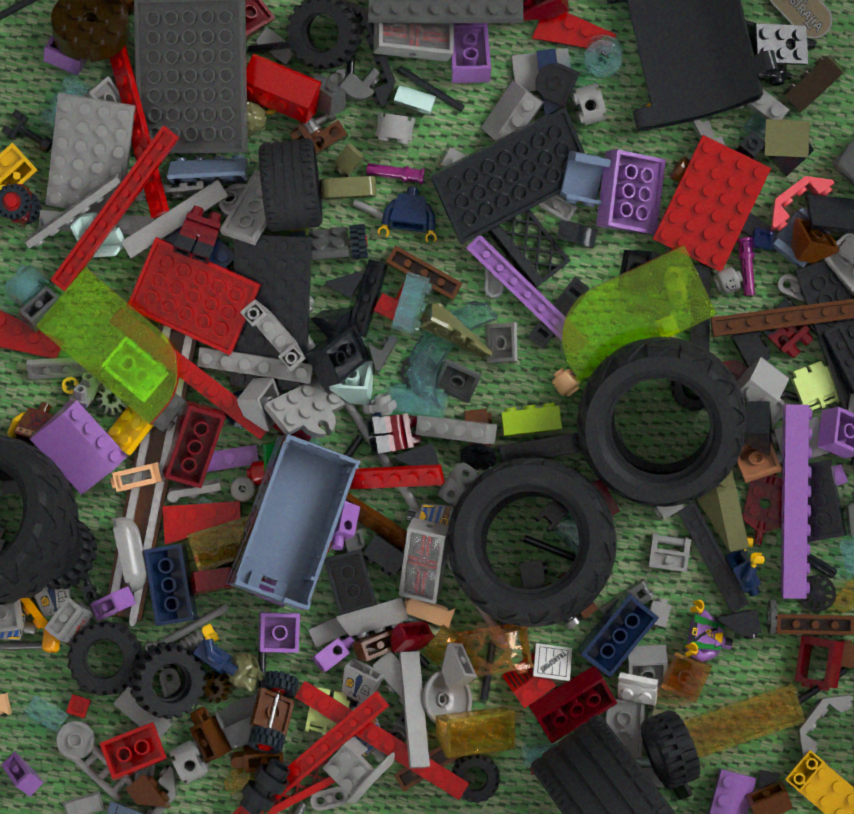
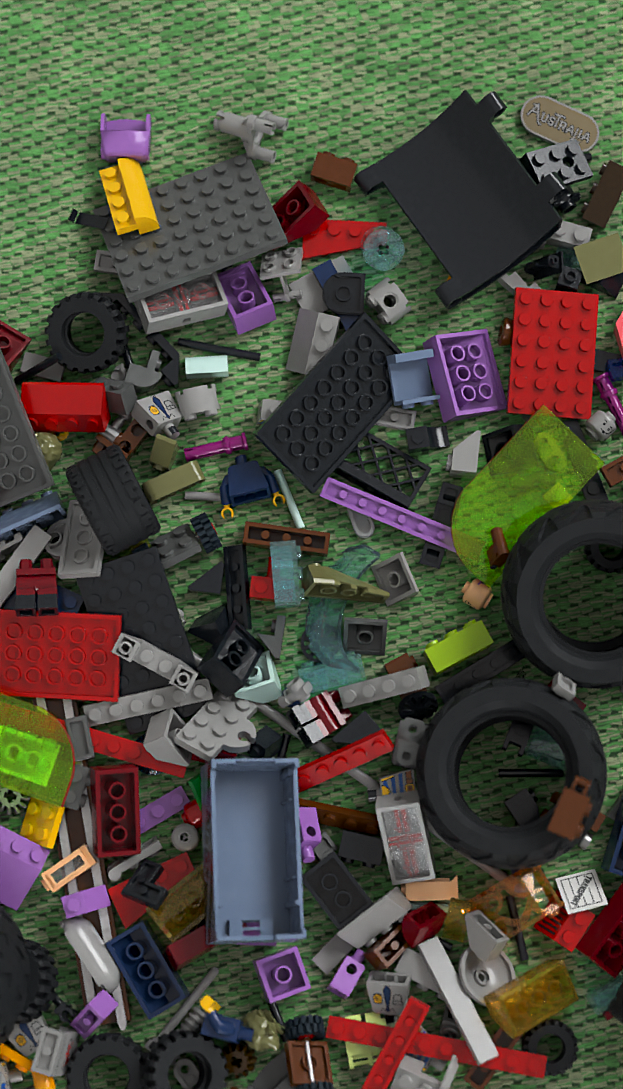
camera: 25 degrees left, 5 degrees down
none -> medium lavender slope [61,884,111,919]
none -> dark grey tile [64,715,95,762]
none -> black tile [121,858,169,910]
none -> light grey torso [131,391,182,440]
none -> black brick [247,725,282,759]
none -> light grey plate [259,247,303,303]
none -> light aqua piece [274,469,305,529]
none -> light grey slope [445,430,481,479]
none -> reddish brown piece [486,527,510,570]
none -> black hinge [524,251,564,281]
none -> reddish brown brick [547,775,593,841]
none -> light grey plate [552,672,576,701]

